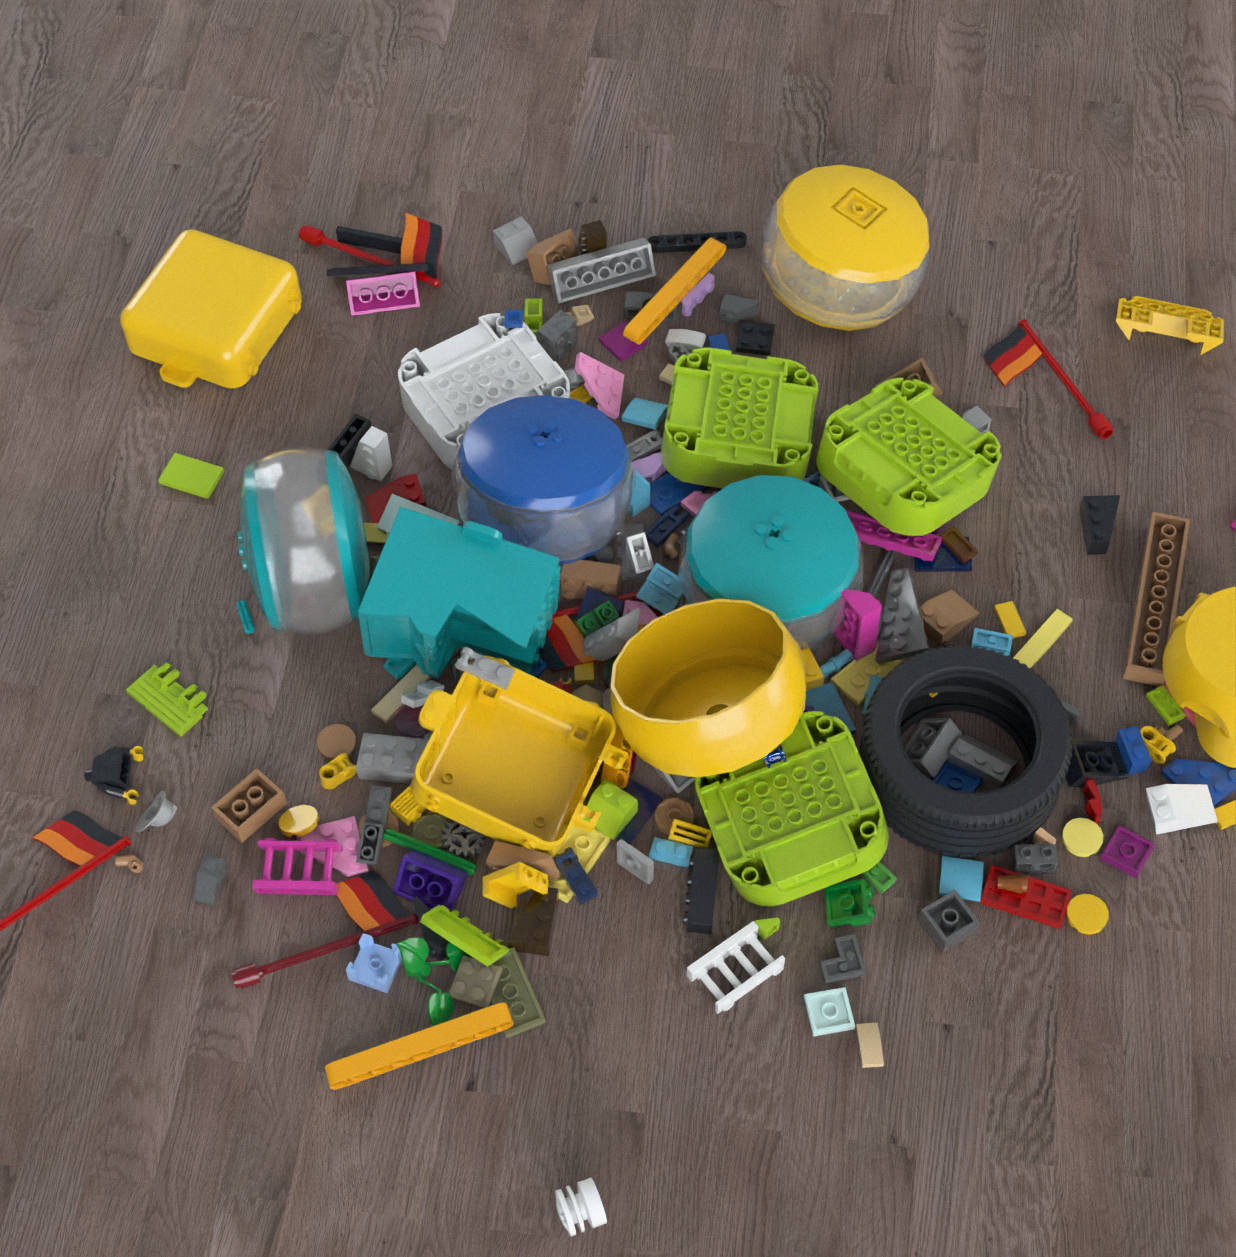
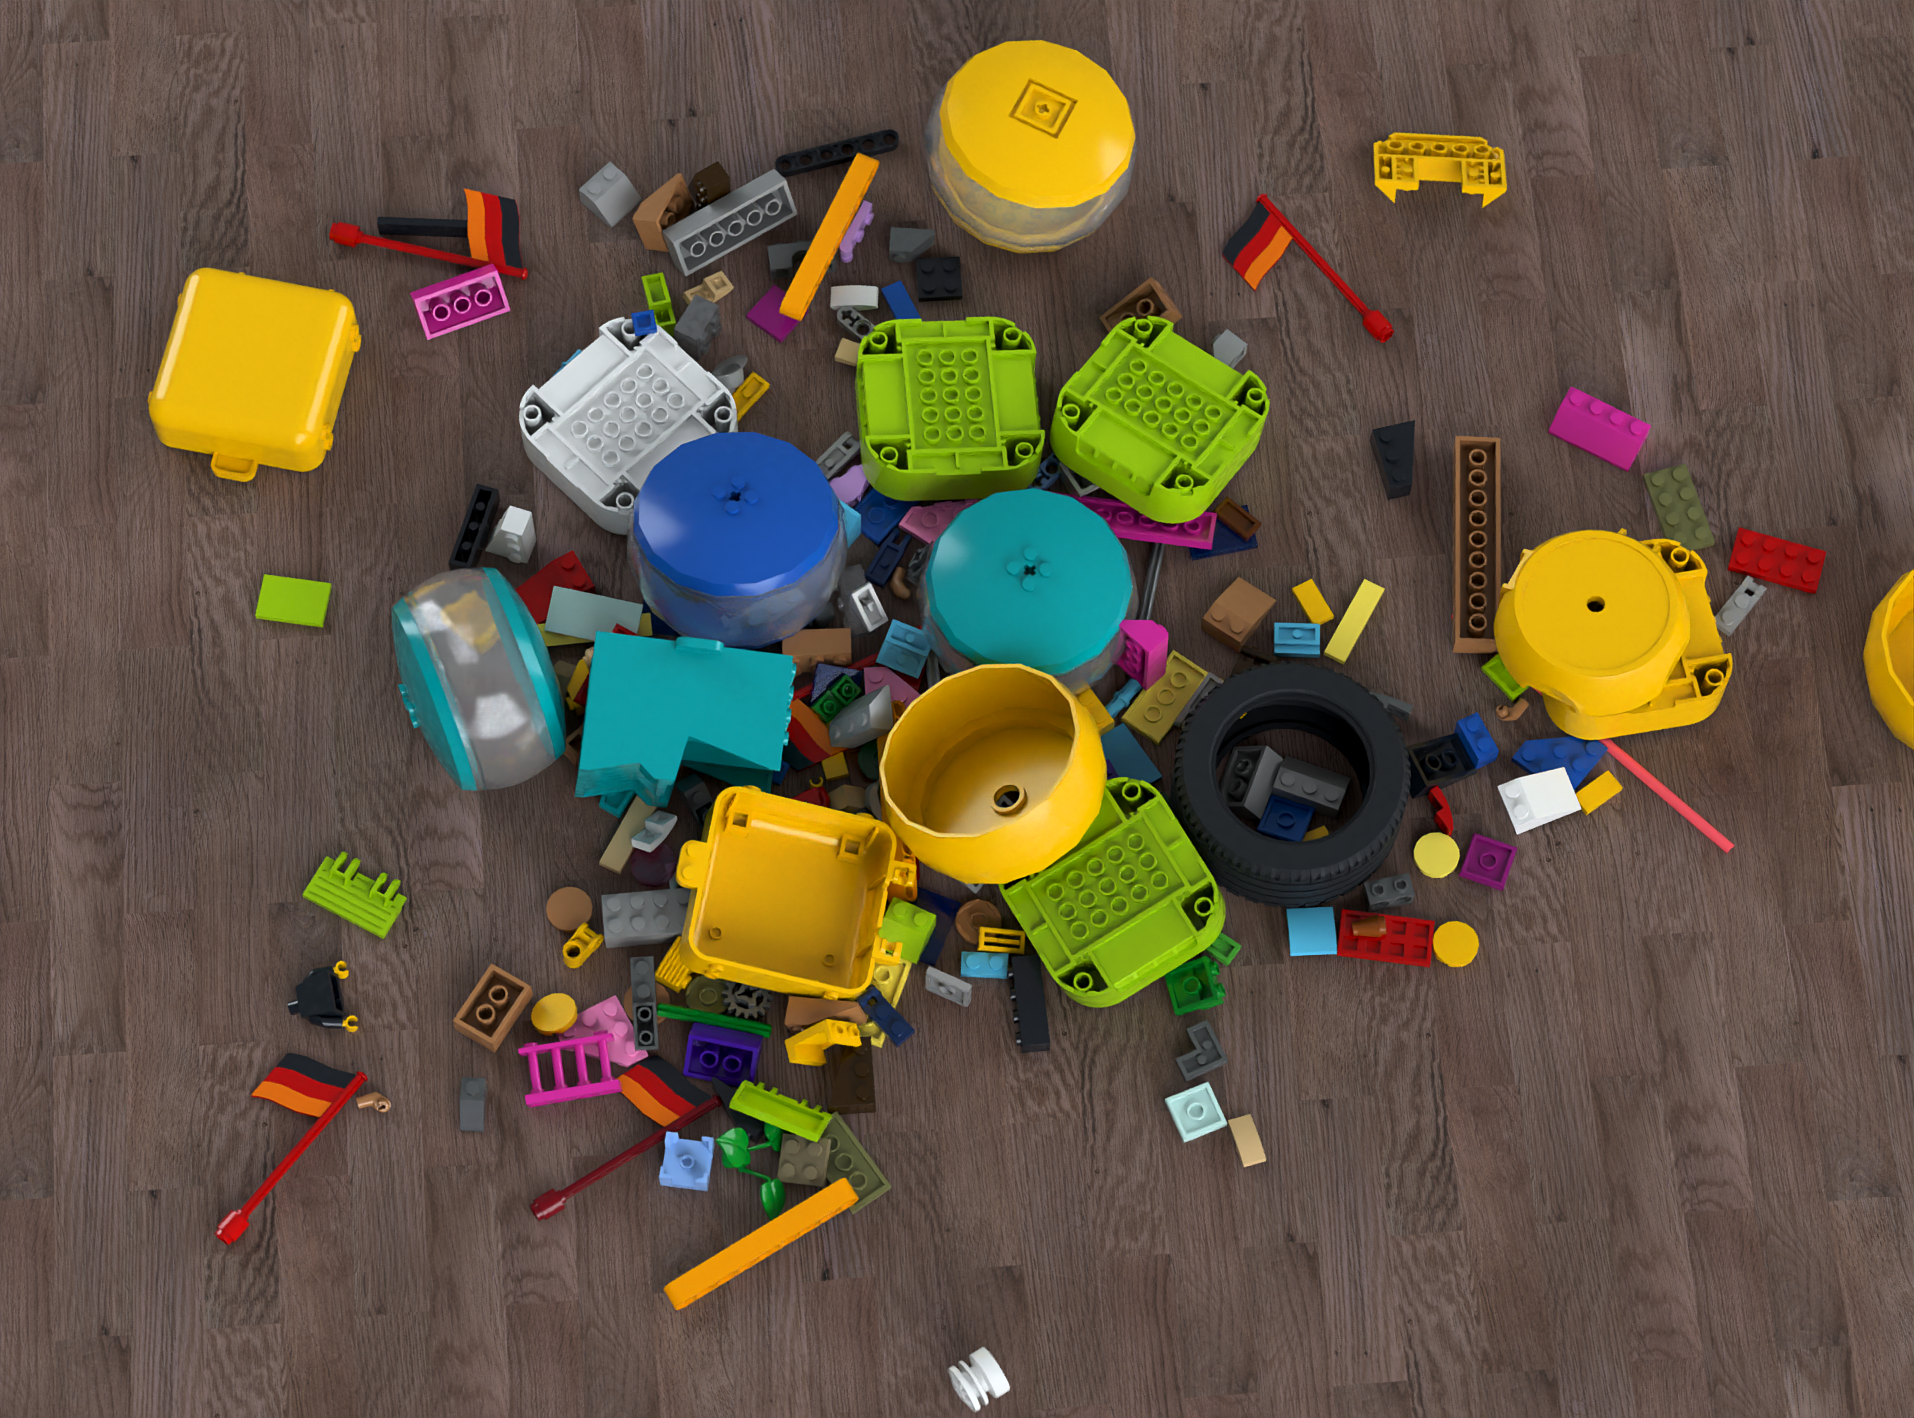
camera: 15 degrees left, 10 degrees up
light grey piece [135,791,177,832] -> none
teal axle [236,600,255,634] -> none
black tile [327,263,431,276] -> none
light grey plate [455,647,515,690] -> none
bright pink plate [575,352,624,420] -> none
medium azure slope [622,398,668,430] -> none
white fence [687,921,785,1014] -> none
lime slope [754,918,780,940] -> none
bush [764,744,787,768] -> none
medium azure pin [862,675,883,714] -> none
dark grey wing [875,567,930,664] -> none
flat silver brick [918,890,980,953] -> none
light nougat plate [1032,827,1057,845] -> none
yellow piece [1140,726,1176,764] -> none

